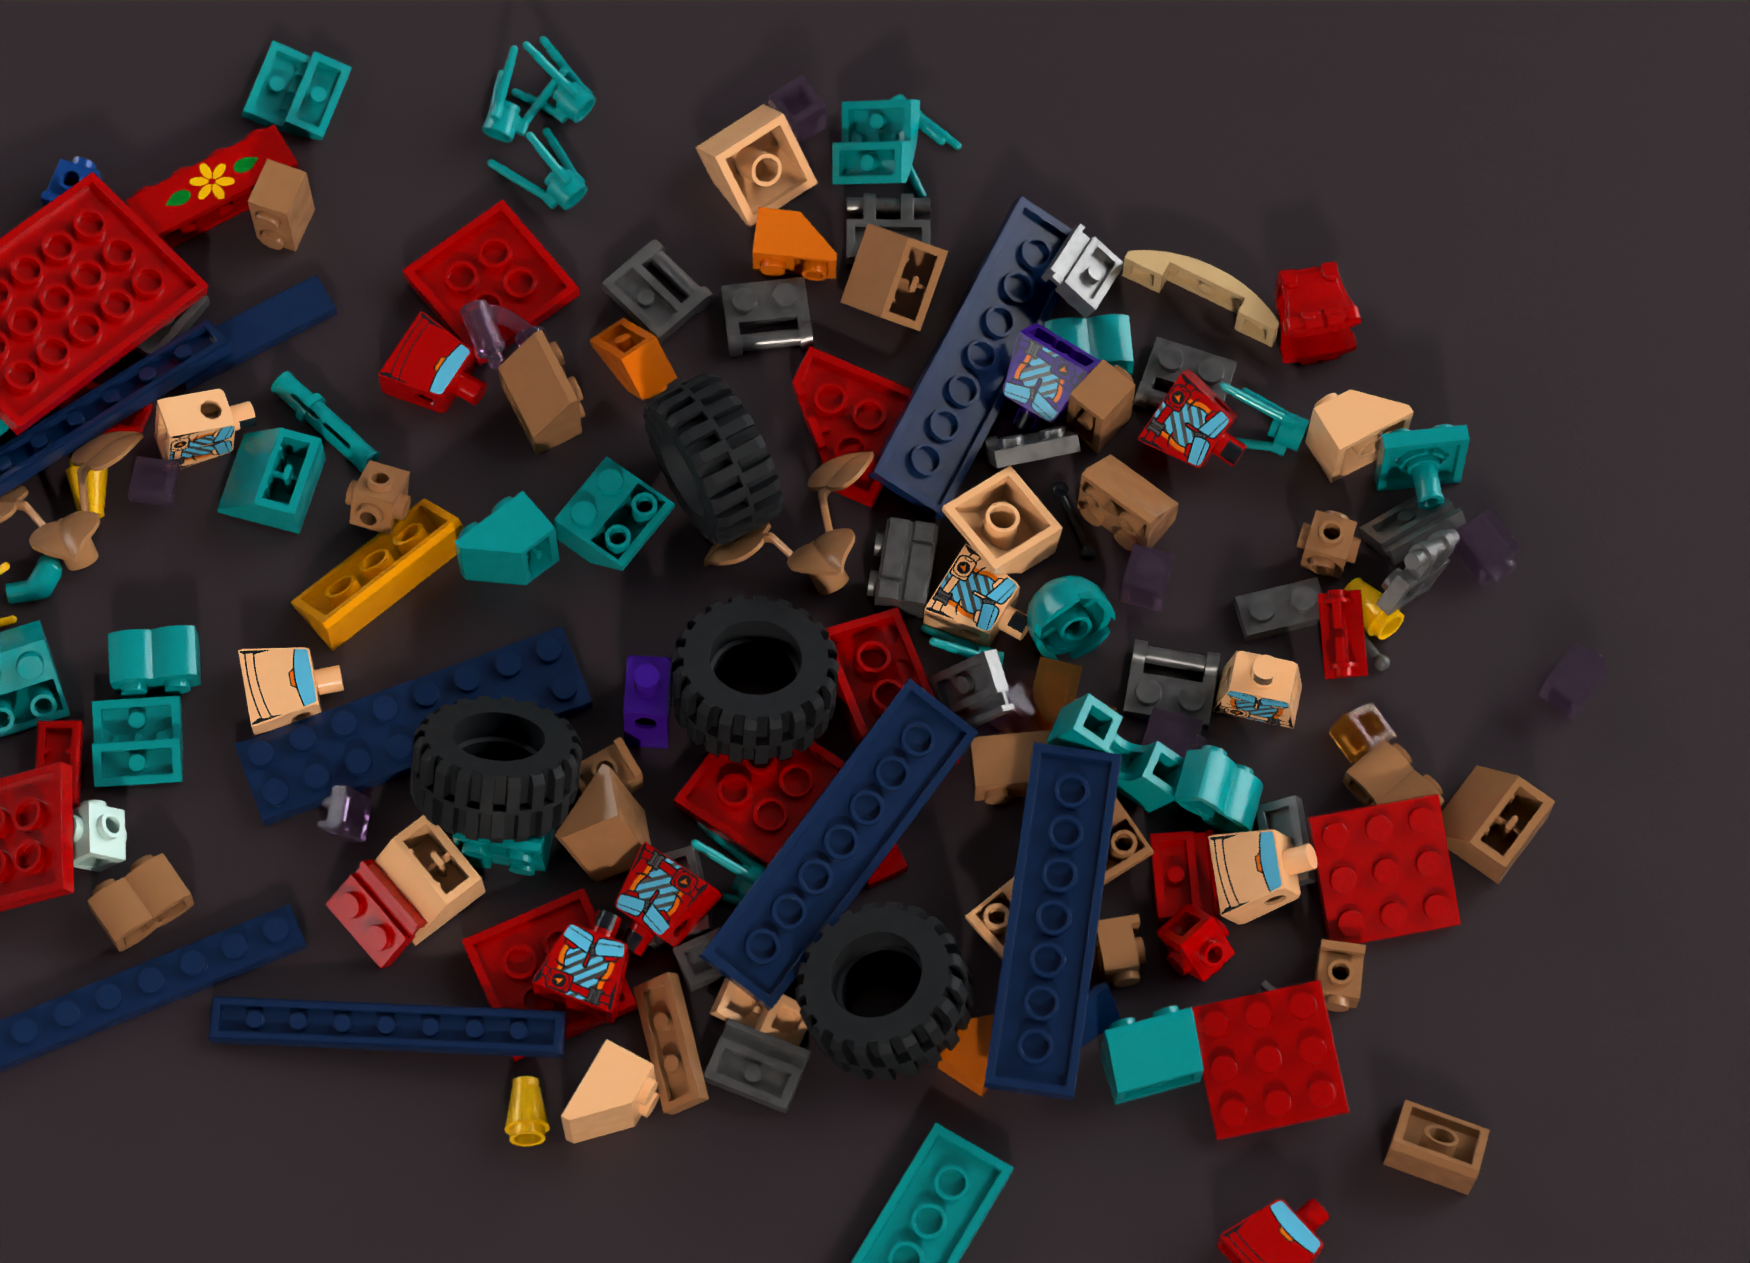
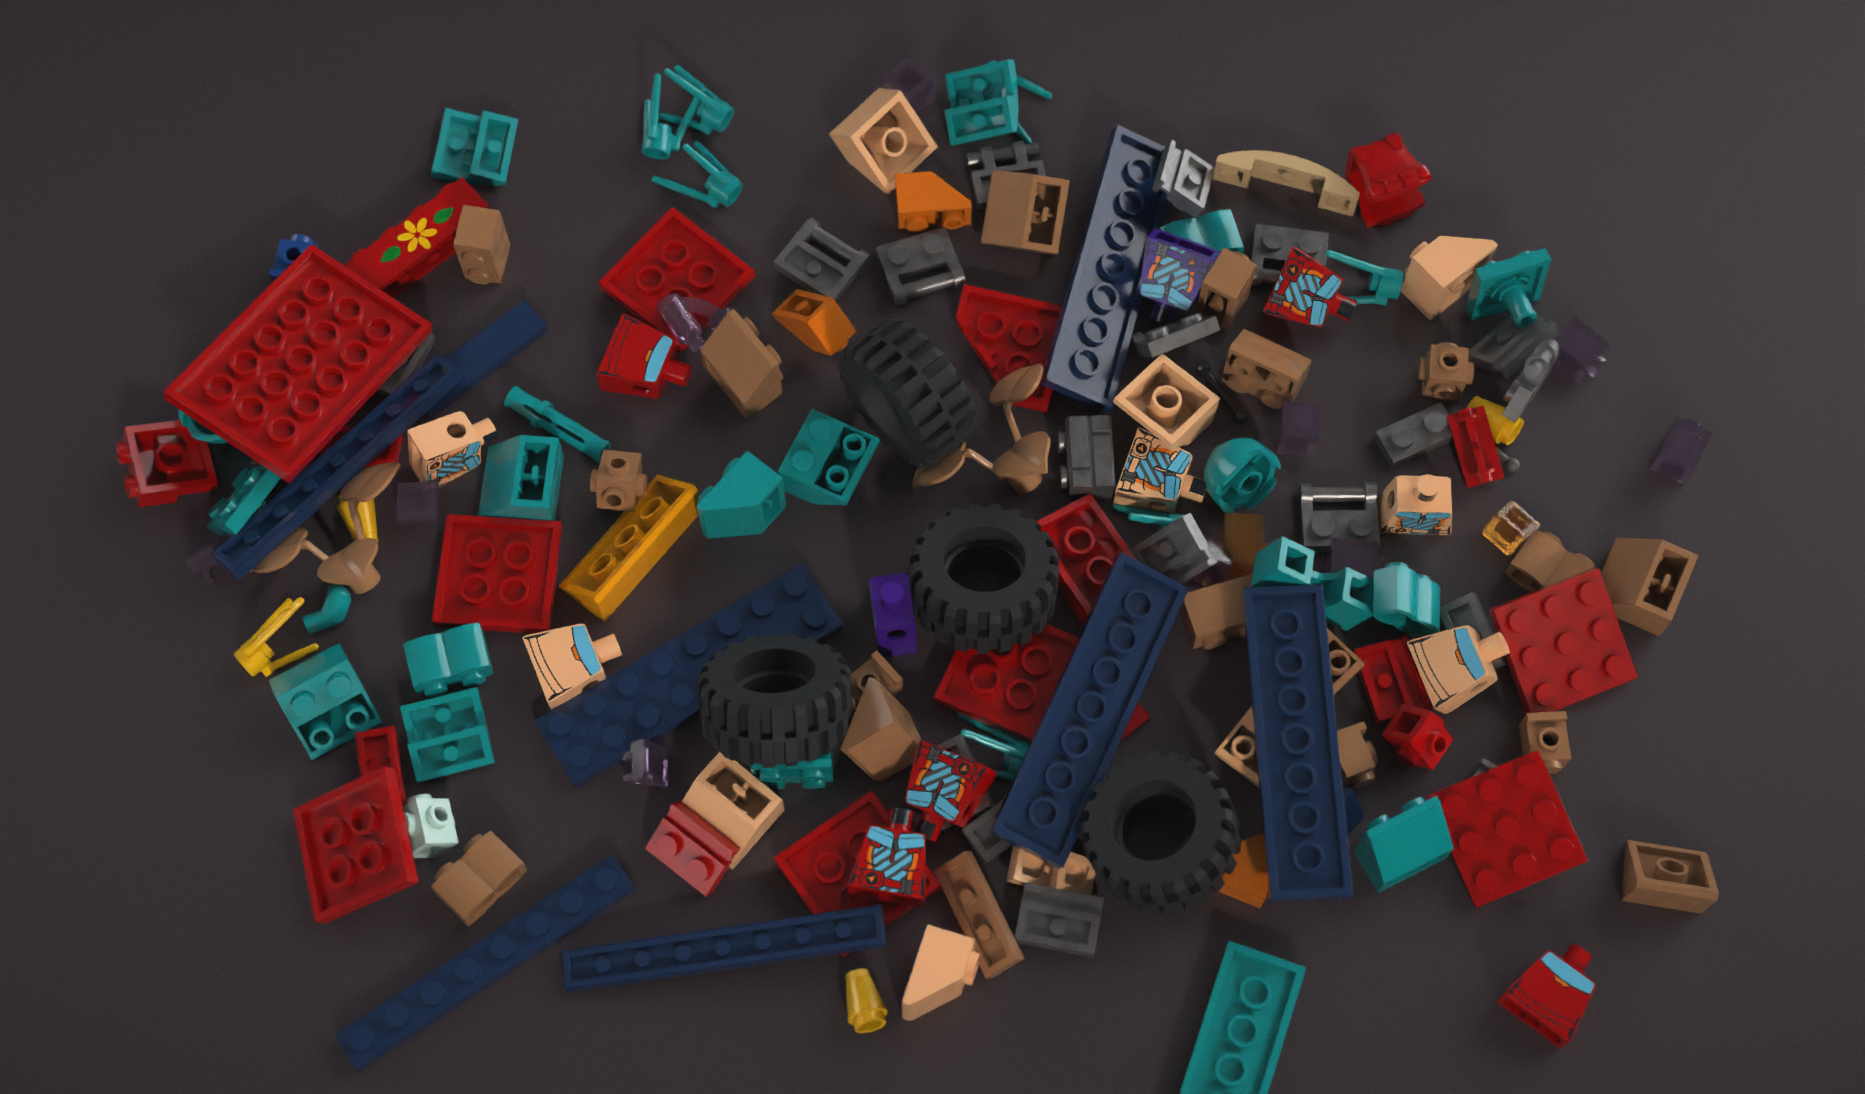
camera: 10 degrees left, 0 degrees up
none -> red plate [432,514,563,634]

